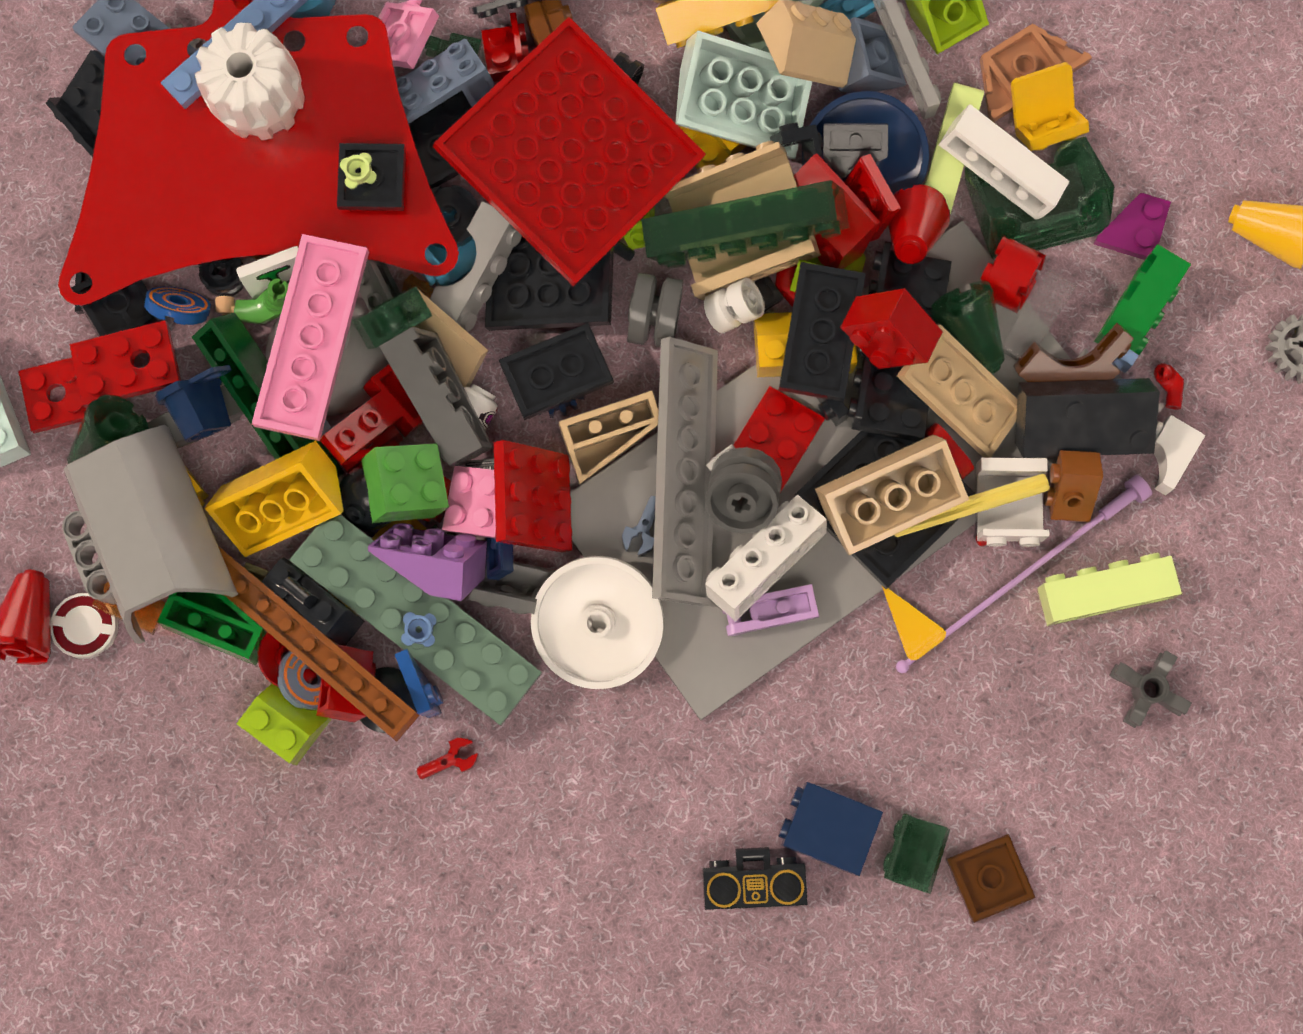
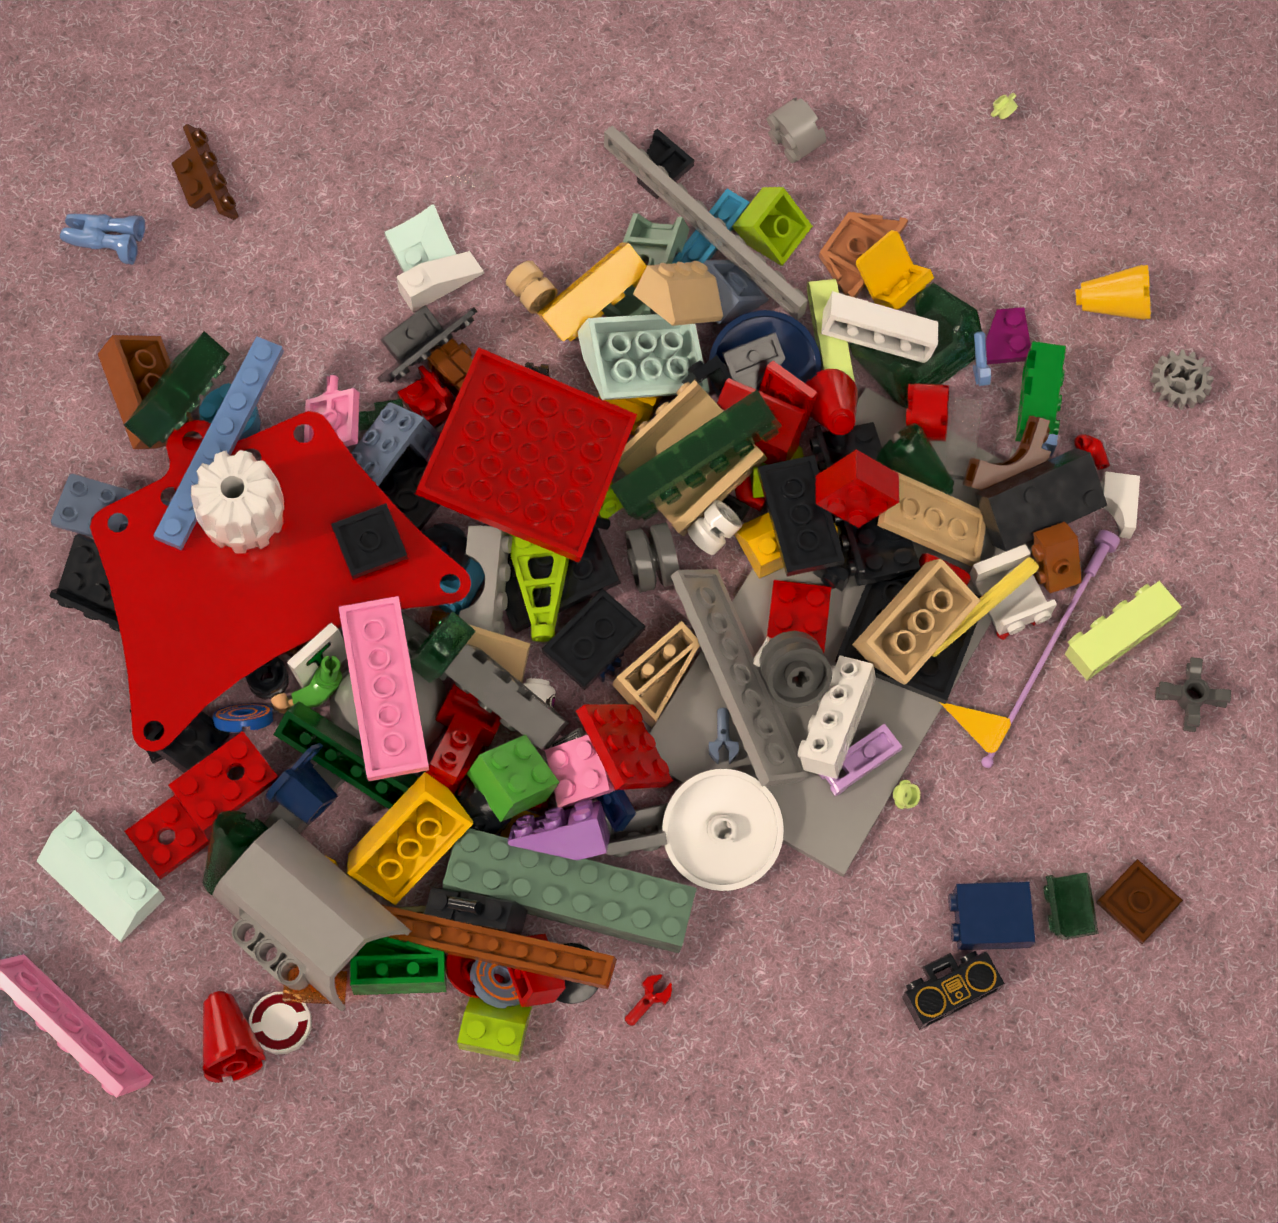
camera: 25 degrees left, 10 degrees down
yellowish green plate [340,153,377,189] -> none
blue wing [394,649,443,718] -> none
medium blue plate [401,612,437,647] -> none
none -> lime plate [510,534,569,642]
none -> yellowish green plate [893,780,920,809]
none -> medium blue bar [973,332,991,386]

